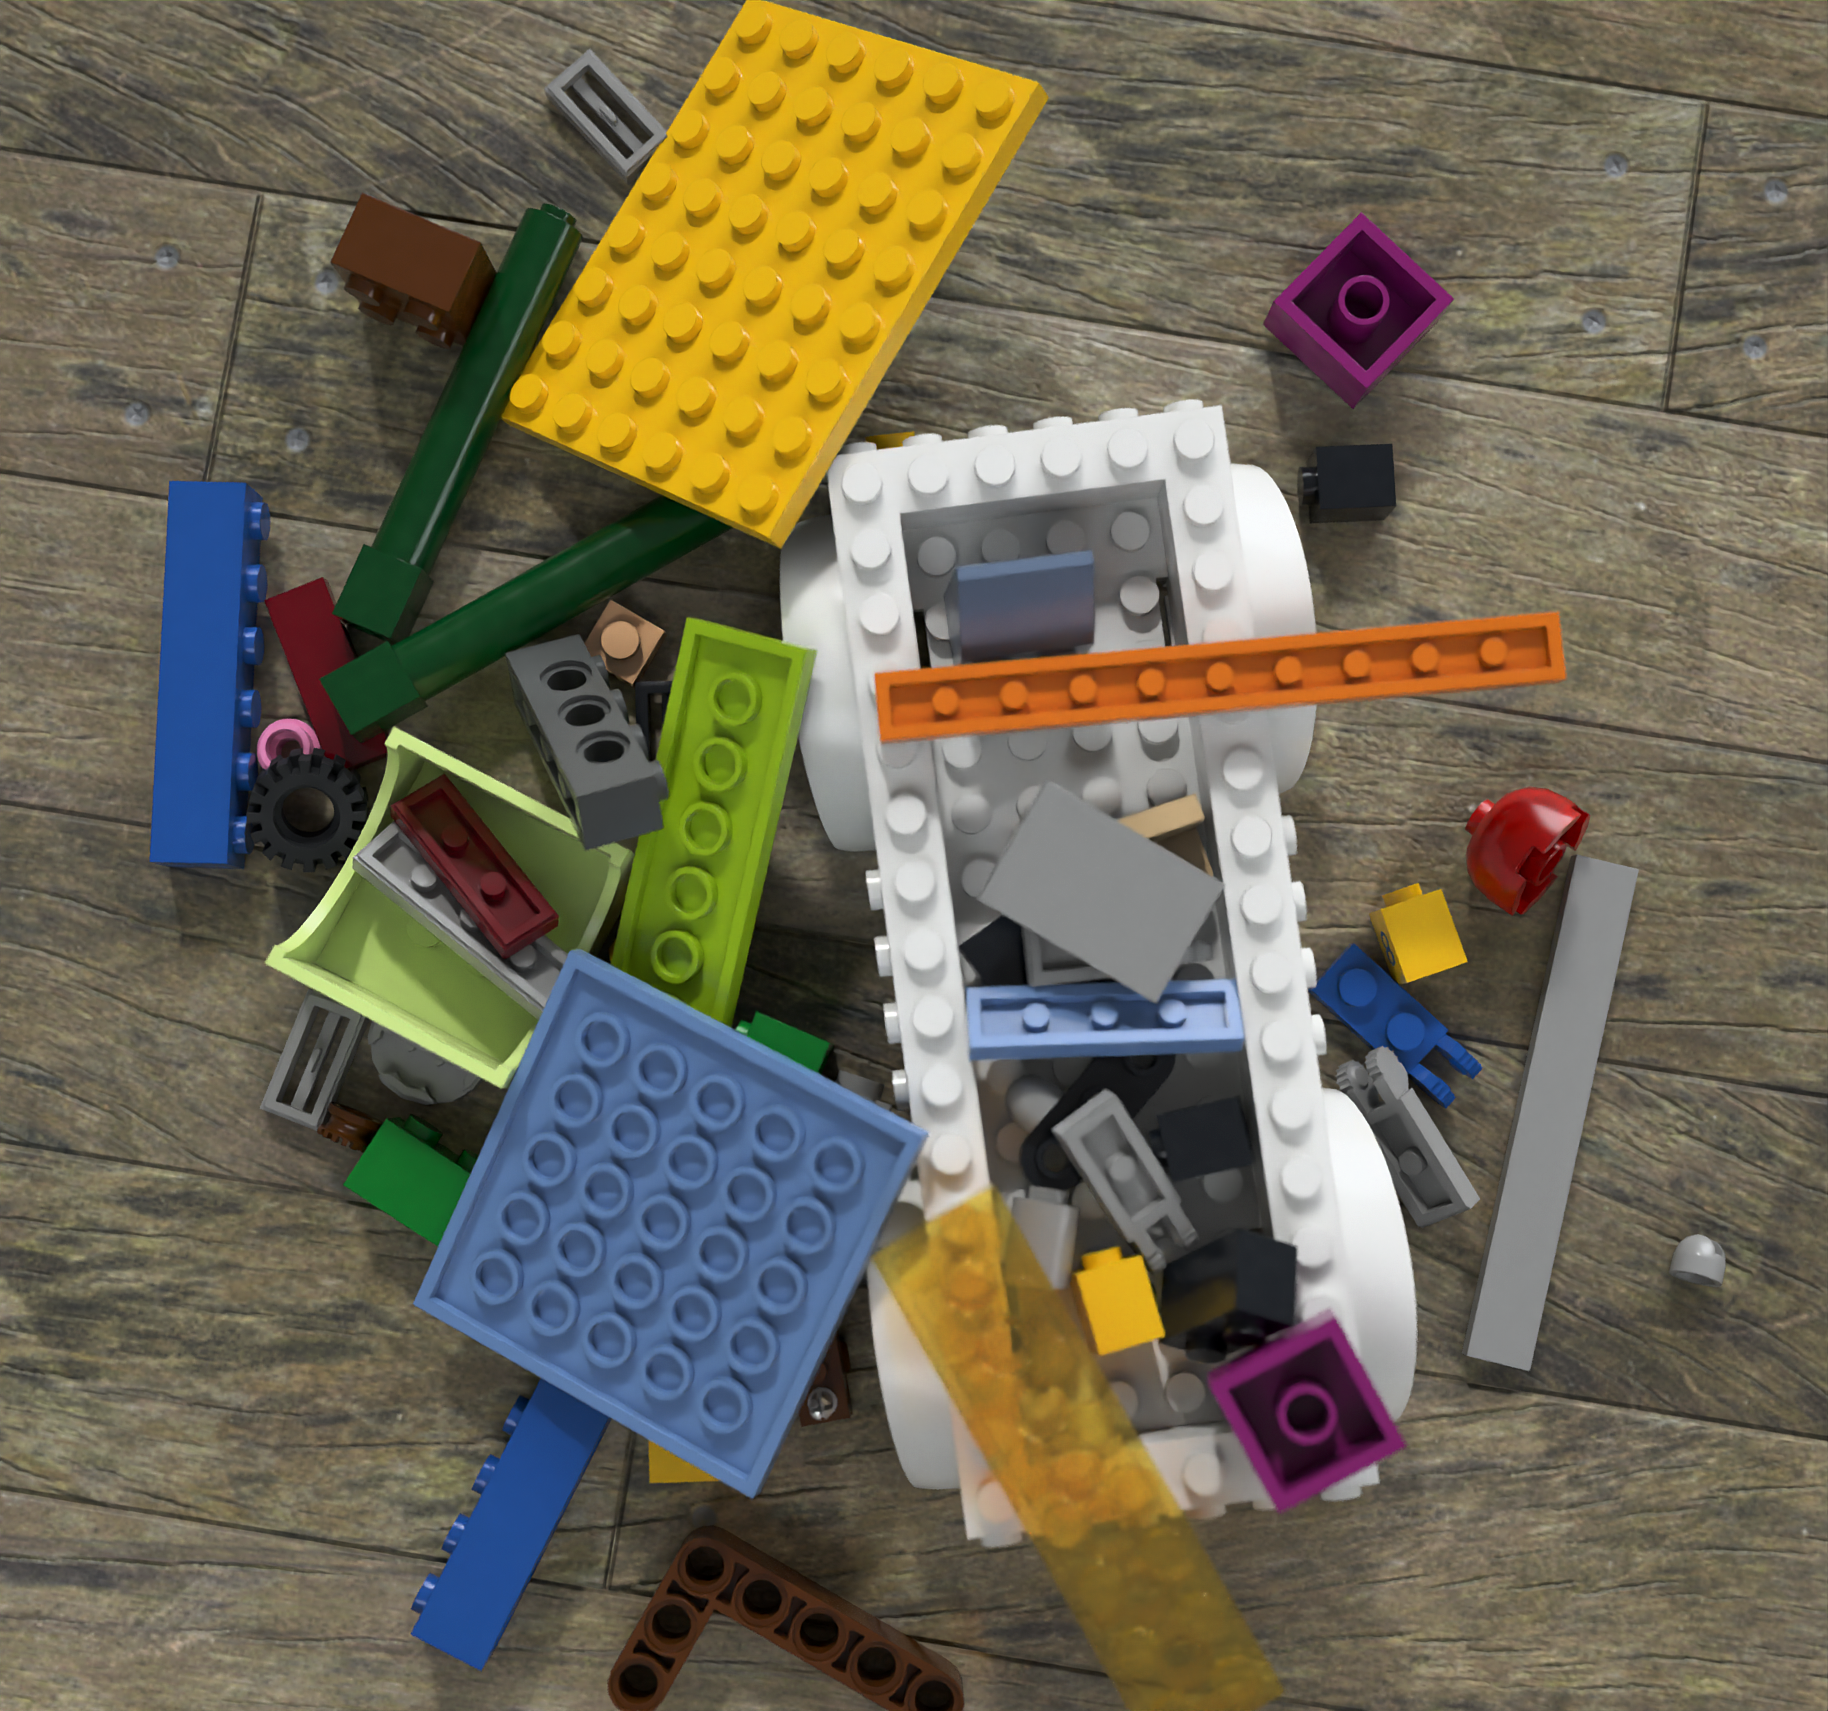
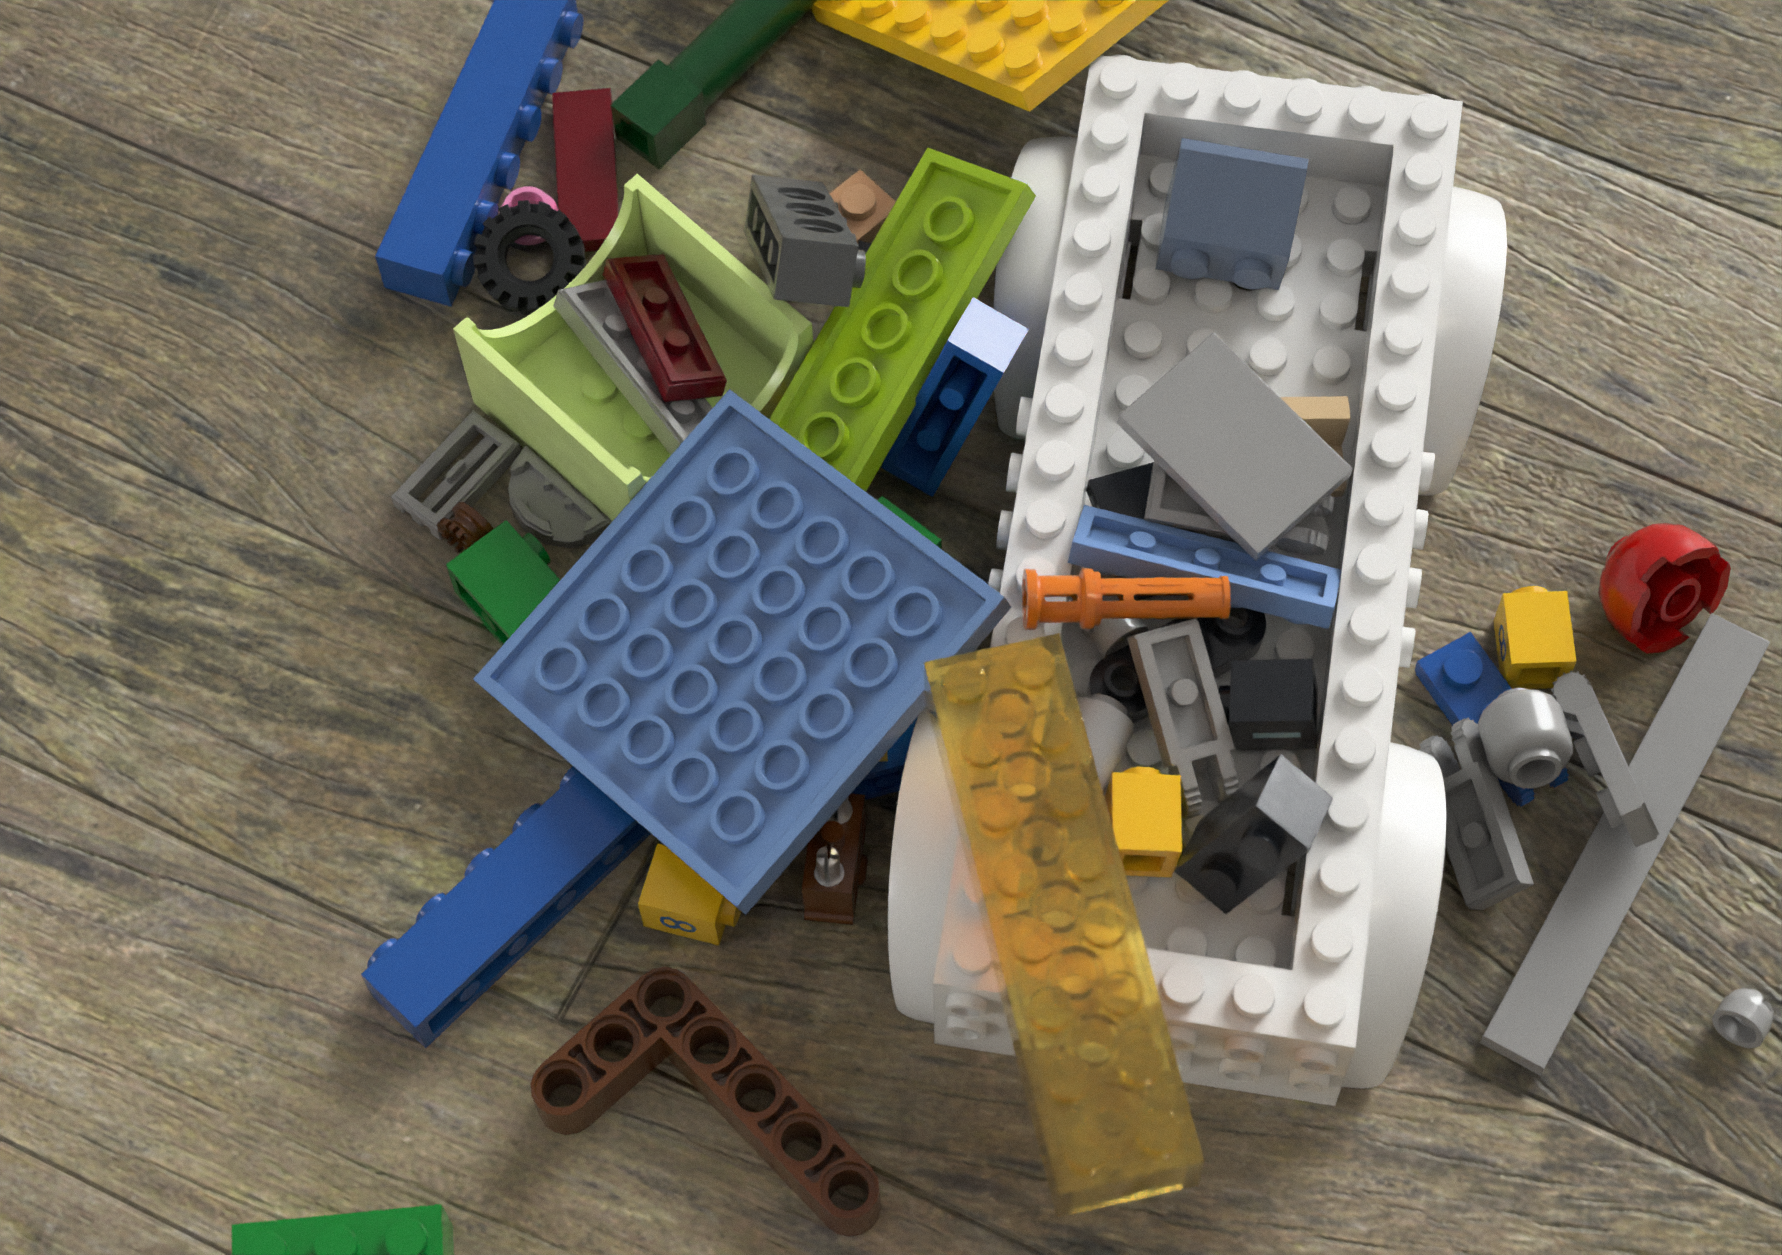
camera: 20 degrees right, 20 degrees down
dark green brick [319,495,734,744] -> none
orange plate [874,611,1567,745] -> none
magenta brick [1207,1307,1407,1514] -> none
magenta brick [1263,212,1454,409] -> none
black brick [1297,444,1396,524] -> none
none -> blue brick [880,297,1029,497]
none -> orange pin [1022,568,1231,630]
none -> light grey head [1478,688,1573,788]
none -> light grey hinge [1551,671,1659,847]

